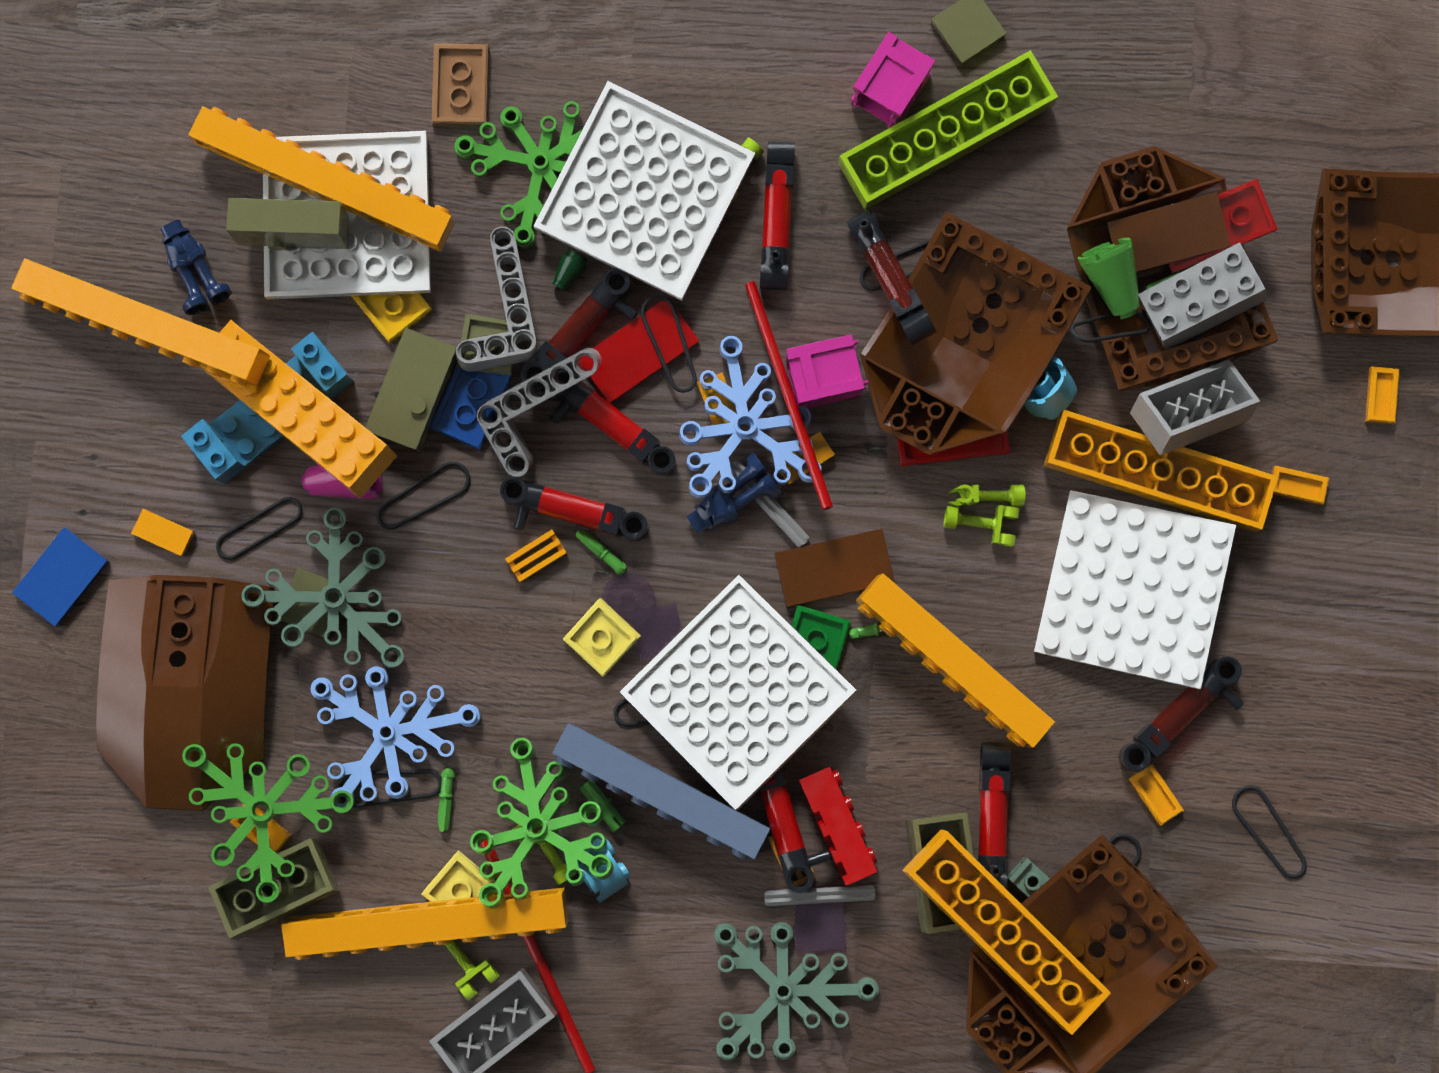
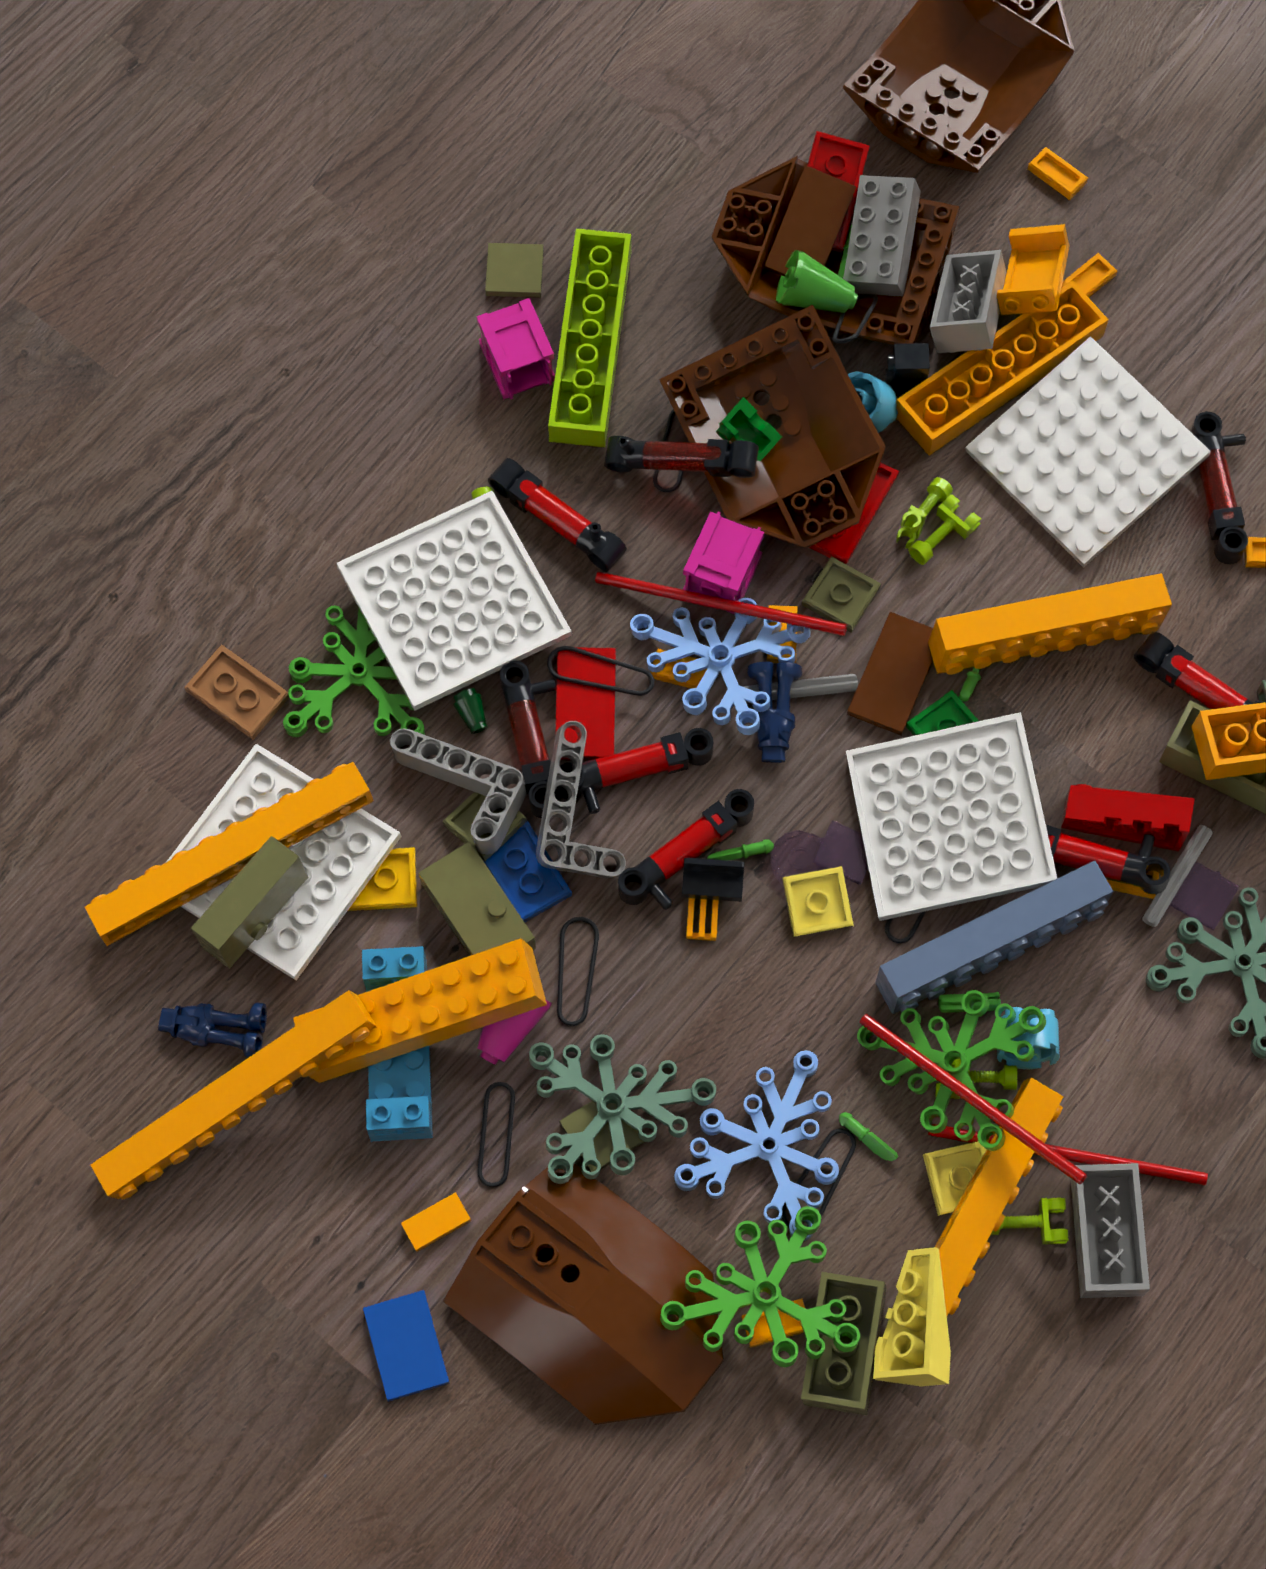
camera: 55 degrees left, 15 degrees down
none -> black panel [682,858,745,902]
none -> green cylinder [716,397,782,462]
none -> olive tile [802,556,881,633]
none -> red piece [860,1014,1087,1185]
none -> light yellow wedge [873,1247,951,1386]
none -> black brick [885,343,930,396]
none -> light orange panel [997,224,1070,315]

